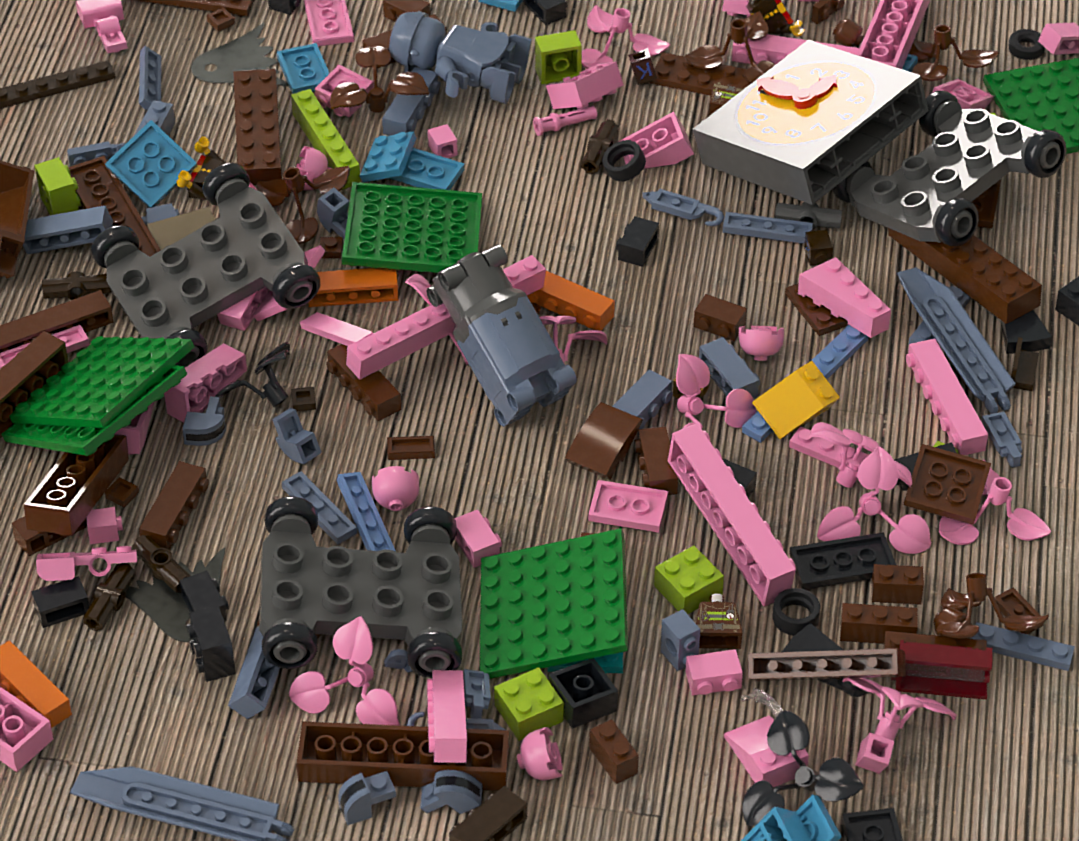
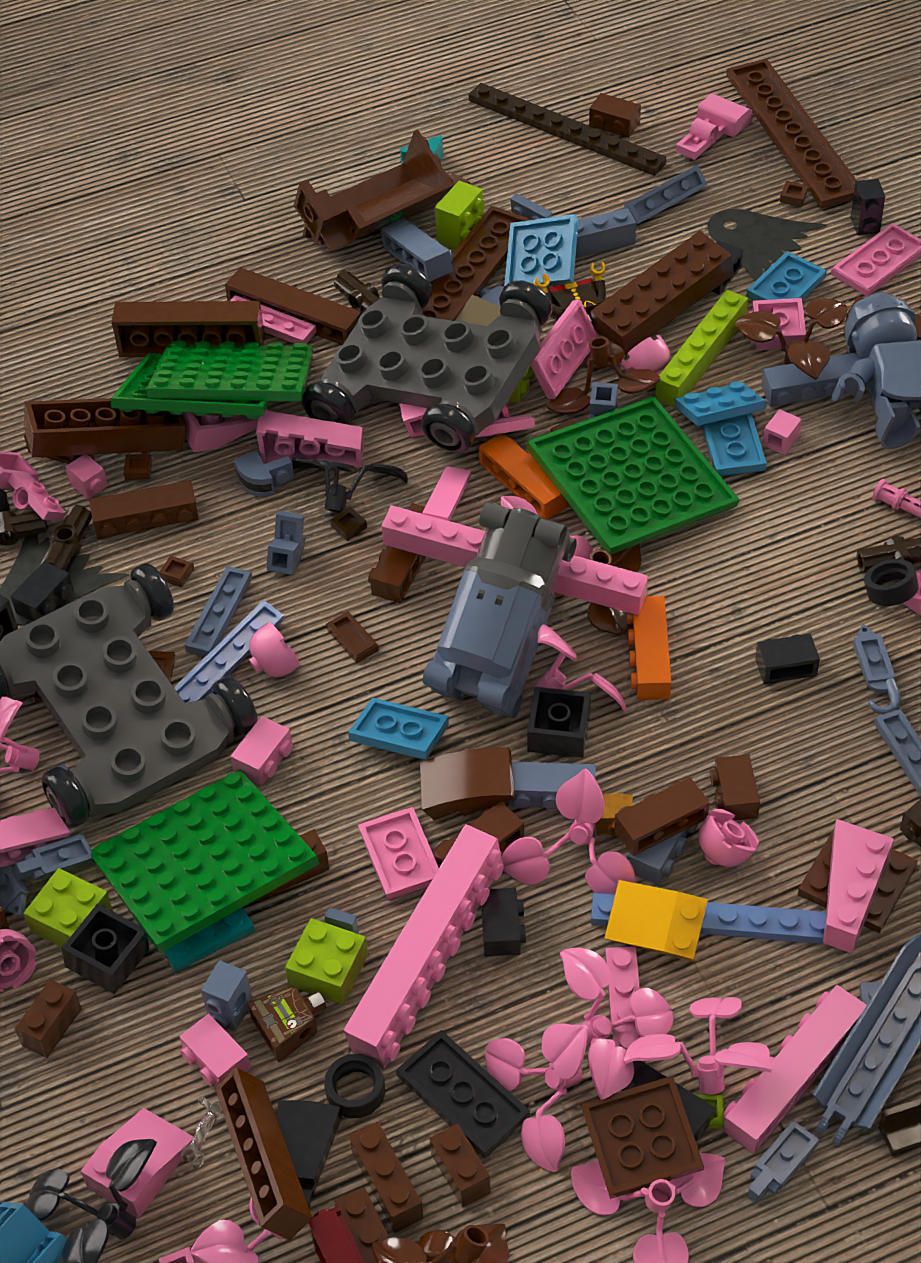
camera: 60 degrees right, 5 degrees up
none -> reddish brown tile [159,556,194,587]
none -> sand blue tile [325,908,359,934]
none -> dark azure plate [348,697,449,760]
none -> black brick [527,687,591,758]
none -> reddish brown brick [589,93,641,138]
none -> reddish brown brick [614,777,710,856]
none -> bright pink plant [624,997,772,1095]

